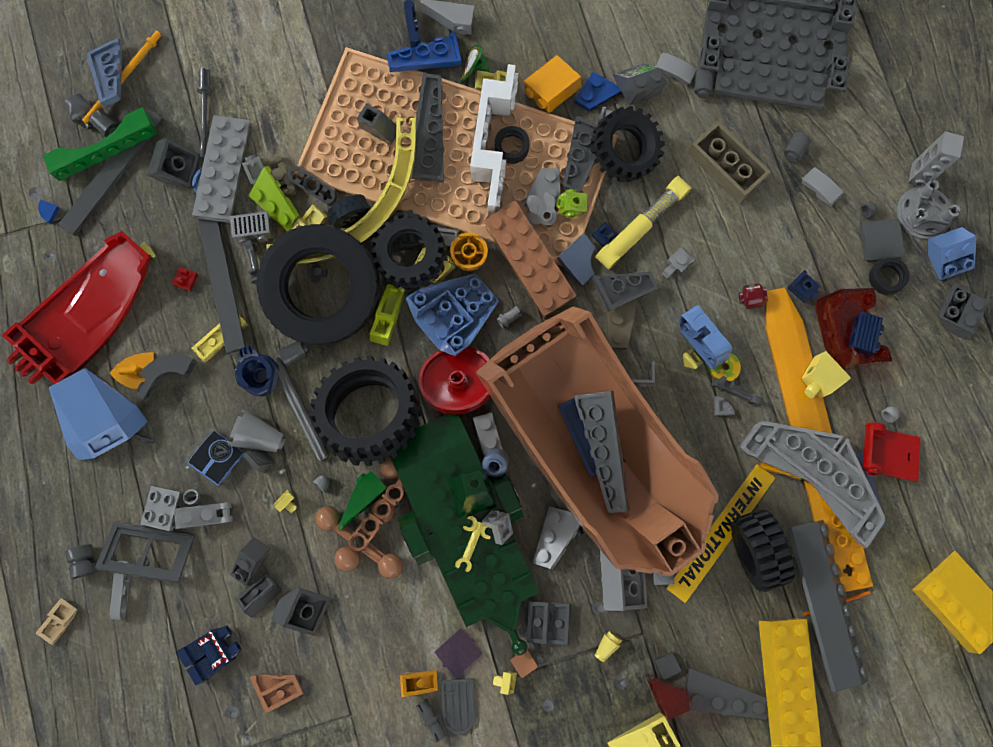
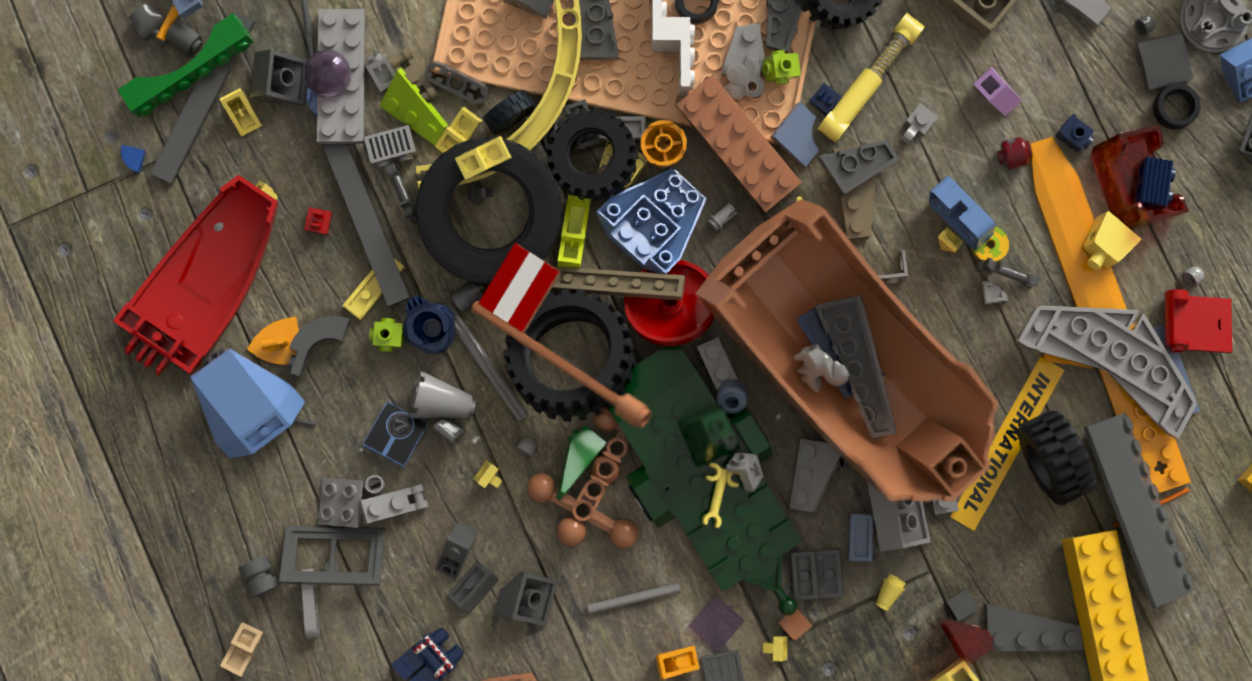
camera: 10 degrees left, 5 degrees up
none -> light yellow slope [220,88,262,136]
none -> clear purple cylinder [304,50,351,98]
none -> lime brick [369,318,404,352]
none -> light yellow slope [455,136,511,180]
none -> flag [471,243,652,428]
none -> dark tan plate [550,266,685,301]
none -> light grey bar [587,583,681,614]
none -> light grey animal [794,344,849,392]
none -> sand blue tile [848,514,874,562]
none -> lavender slope [974,67,1023,116]

